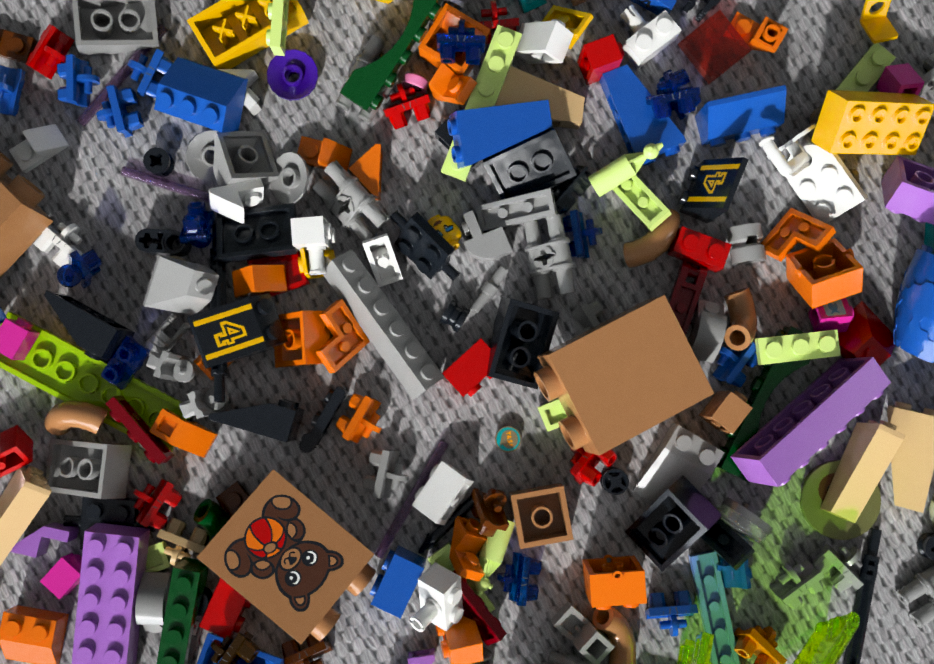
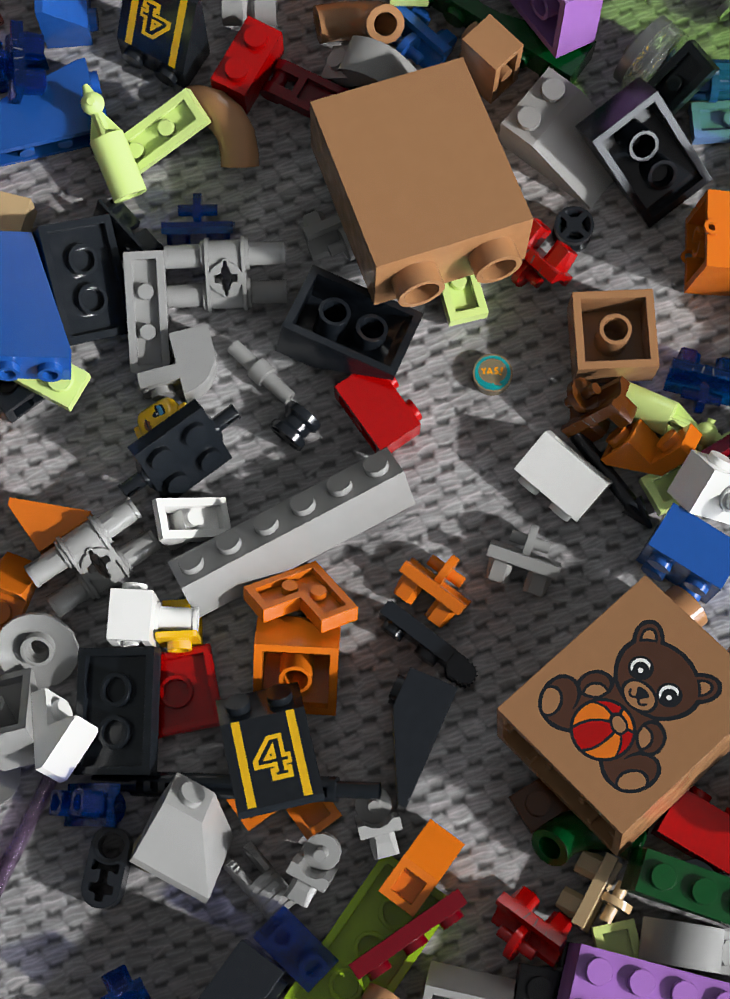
camera: 80 degrees left, 10 degrees down
orange slope [232,265,288,298] -> none
clear purple piece [374,439,449,559] -> none

